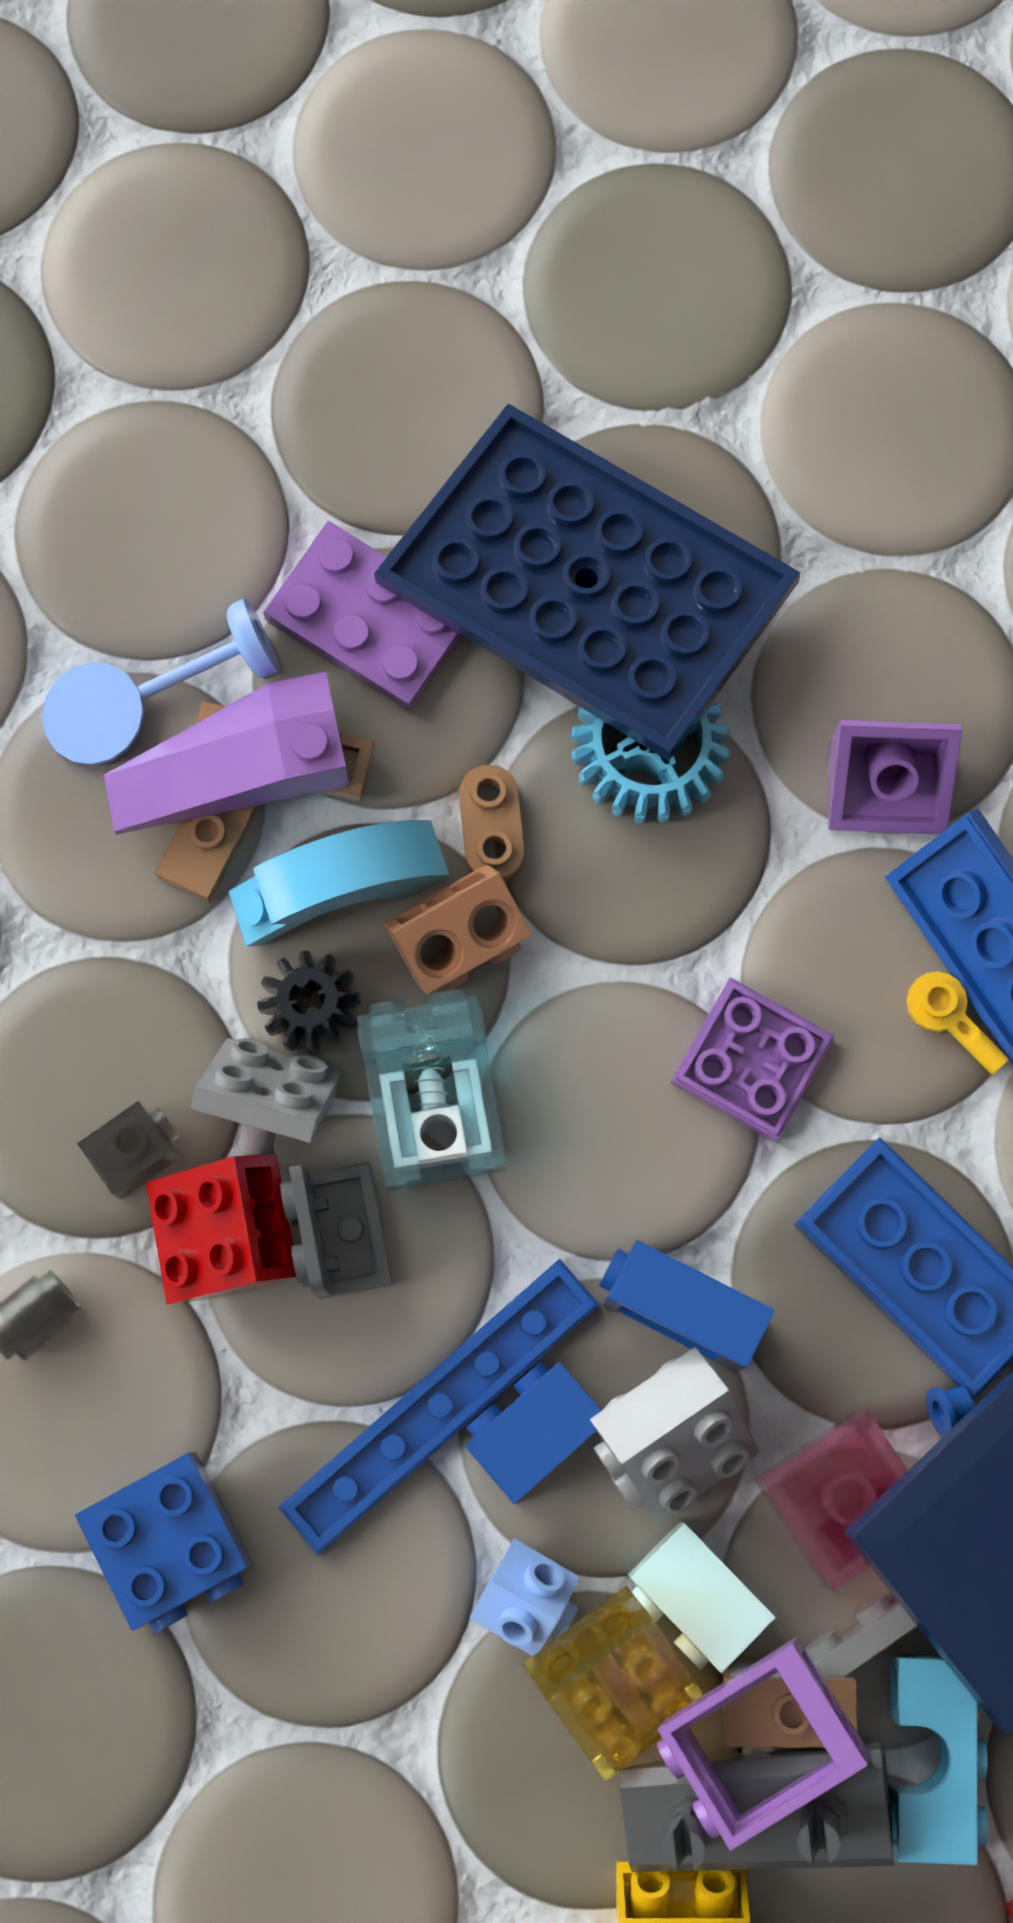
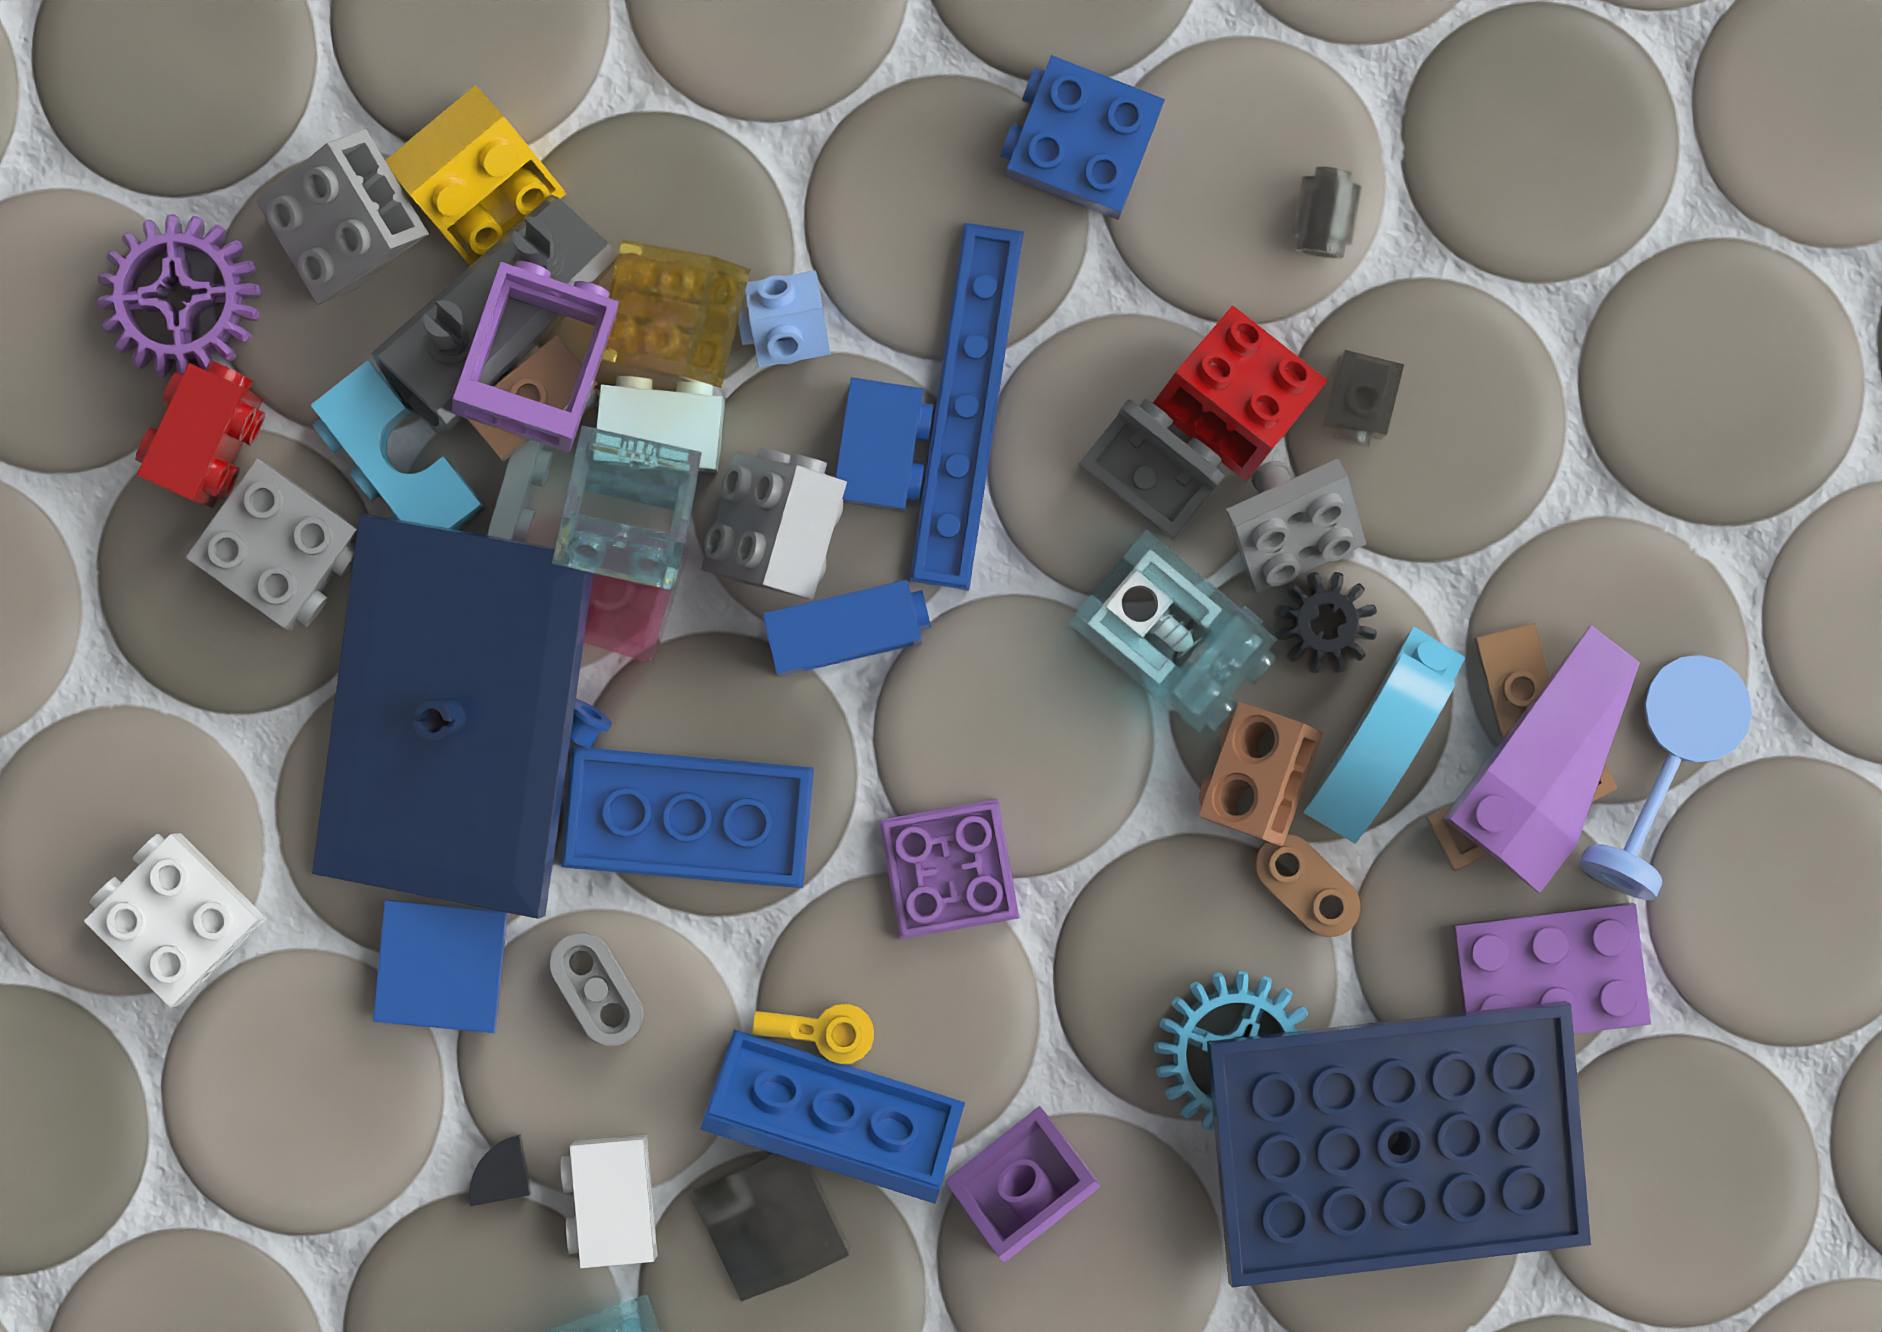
camera: 140 degrees right, 10 degrees up
none -> clear light blue window [552,425,702,590]

